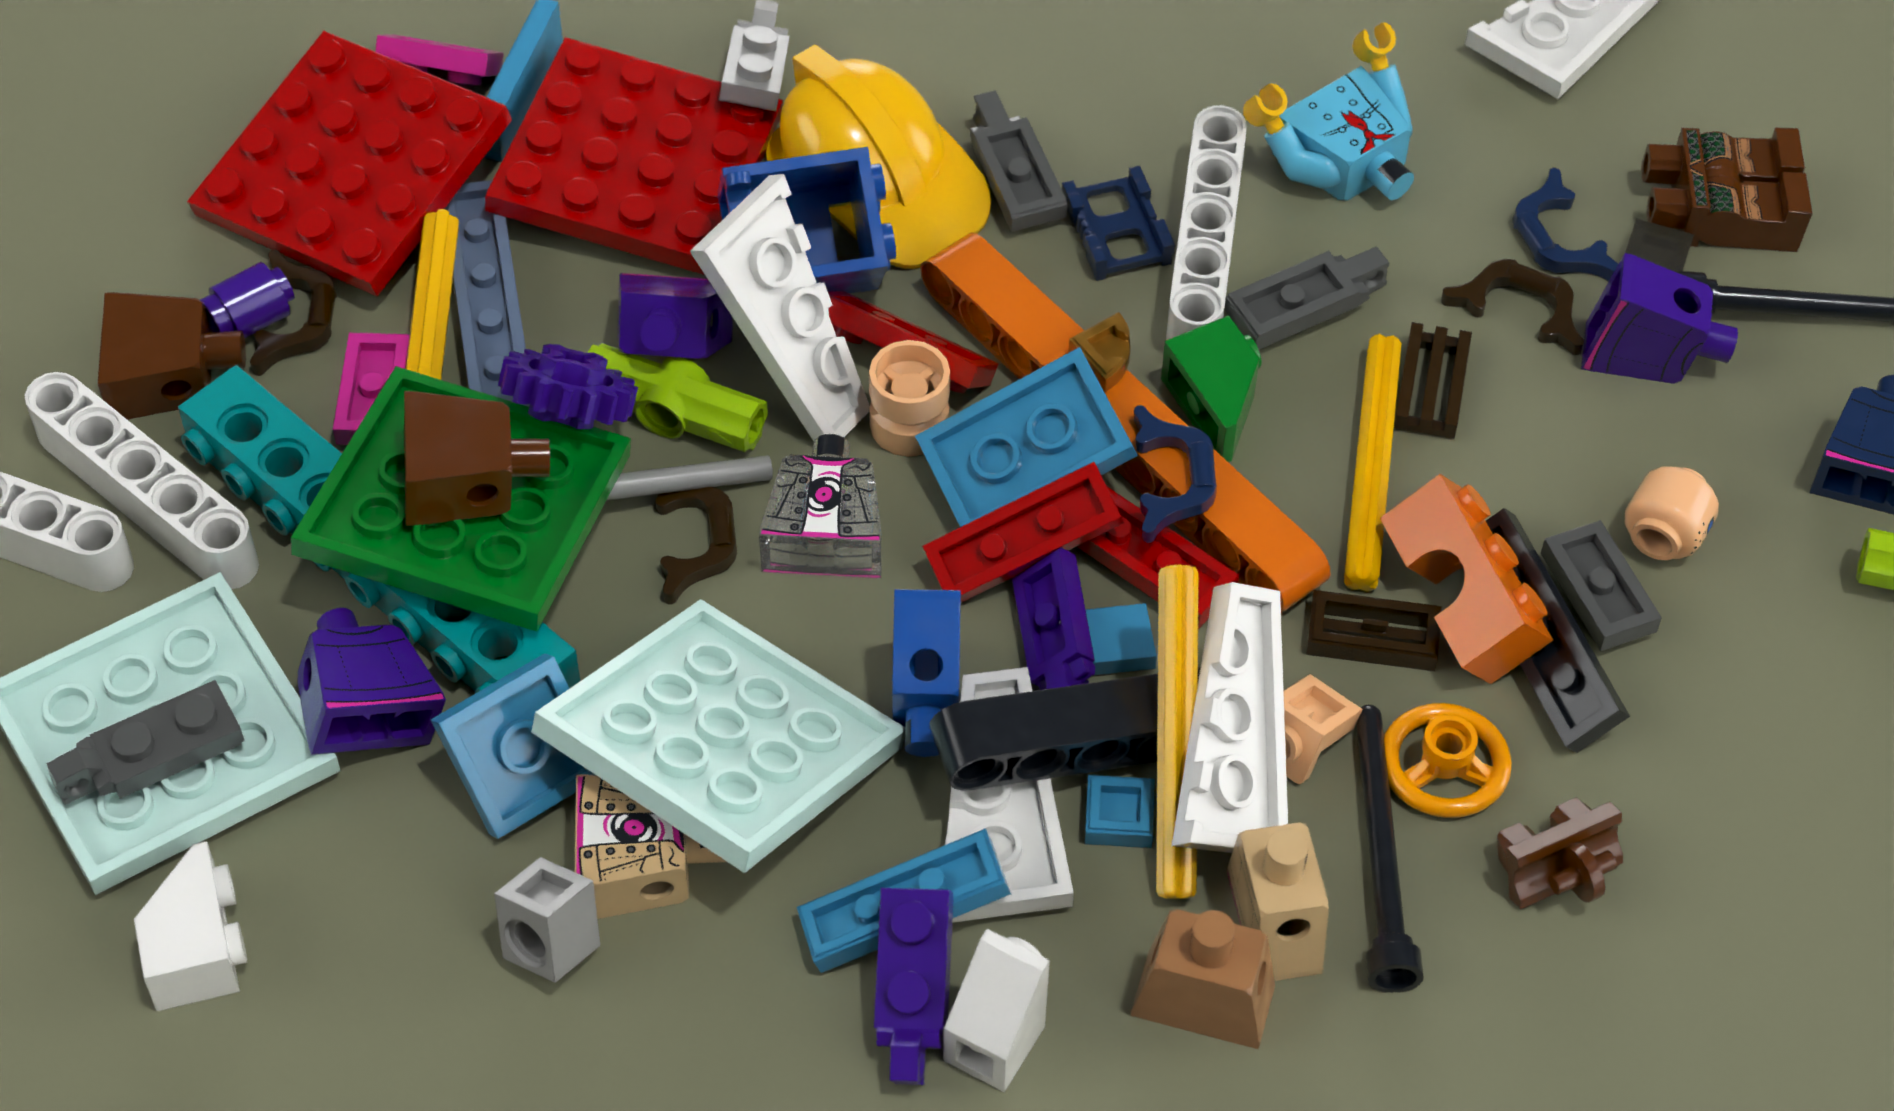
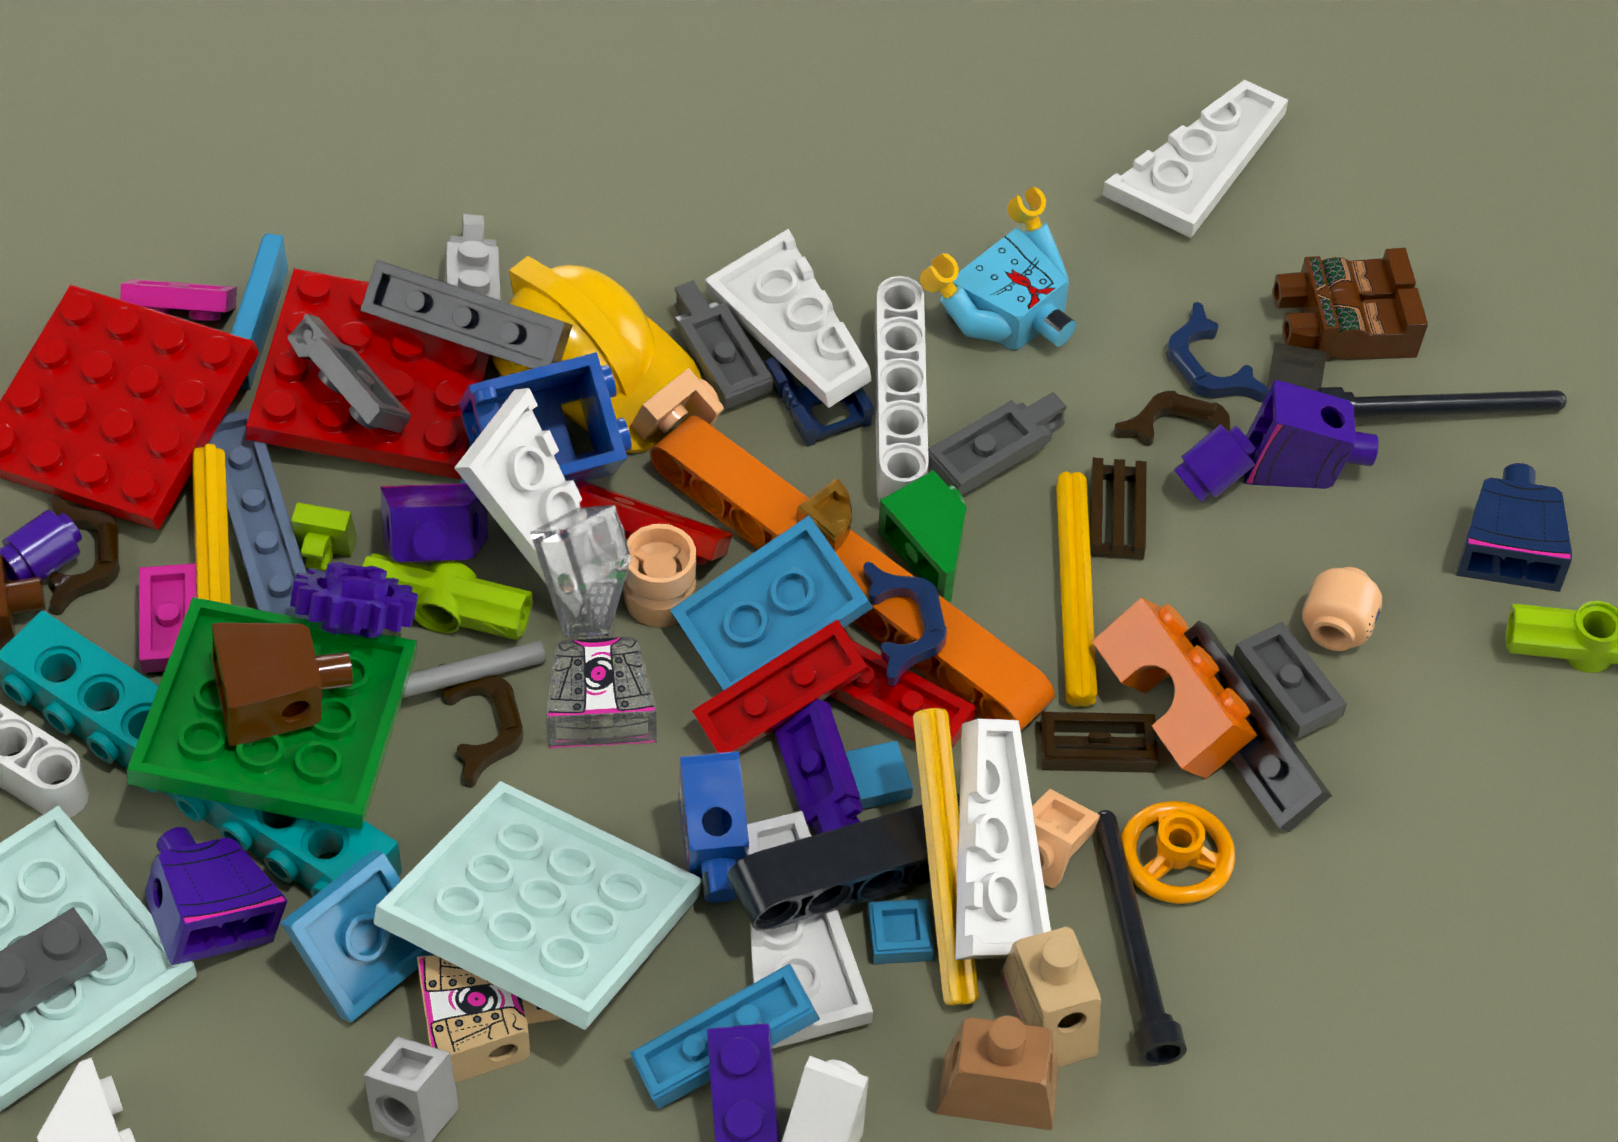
camera: 10 degrees left, 0 degrees up
reddish brown hips [1497,797,1623,909] -> none
none -> dark grey hinge [287,314,411,433]
none -> lime tile [291,502,357,572]
none -> plate [360,260,573,369]
none -> clear slope [530,505,631,638]
none -> light nougat bracket [630,368,724,441]
none -> white wing [704,229,872,408]
none -> dark purple brick [1174,424,1256,503]

